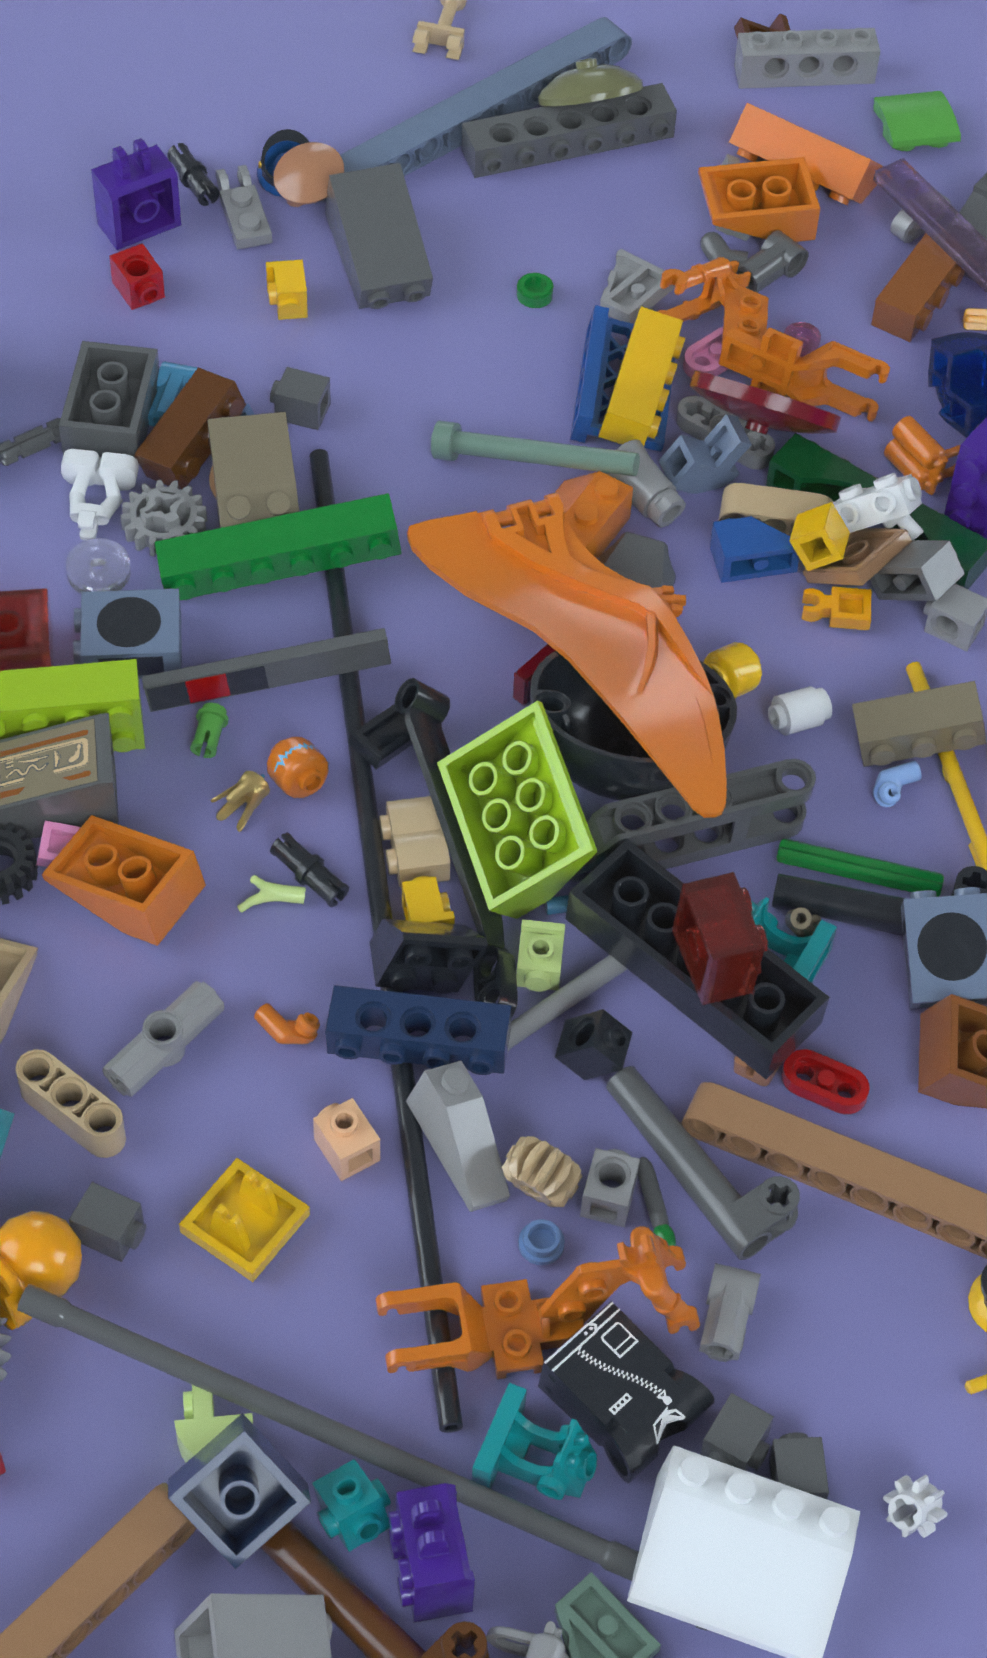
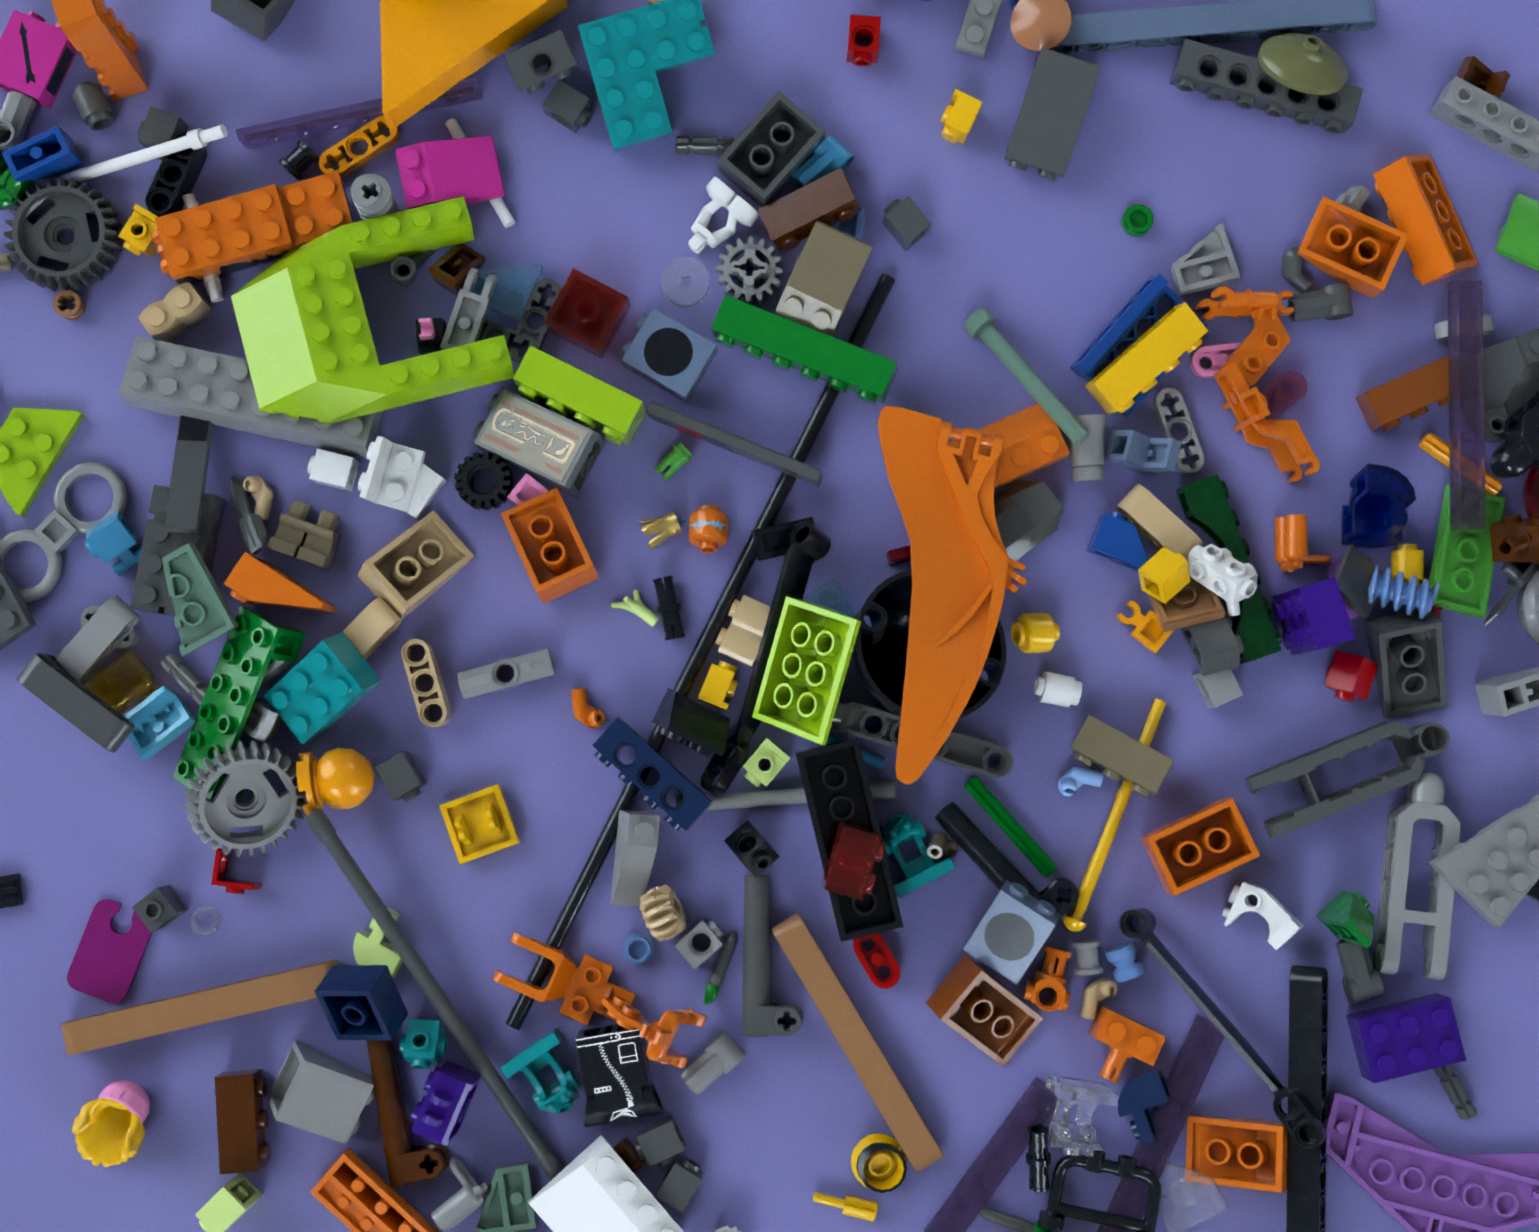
camera: 35 degrees right, 30 degrees up
light nougat brick [313,1098,380,1181] -> none
dark red dish [689,371,841,435] -> none

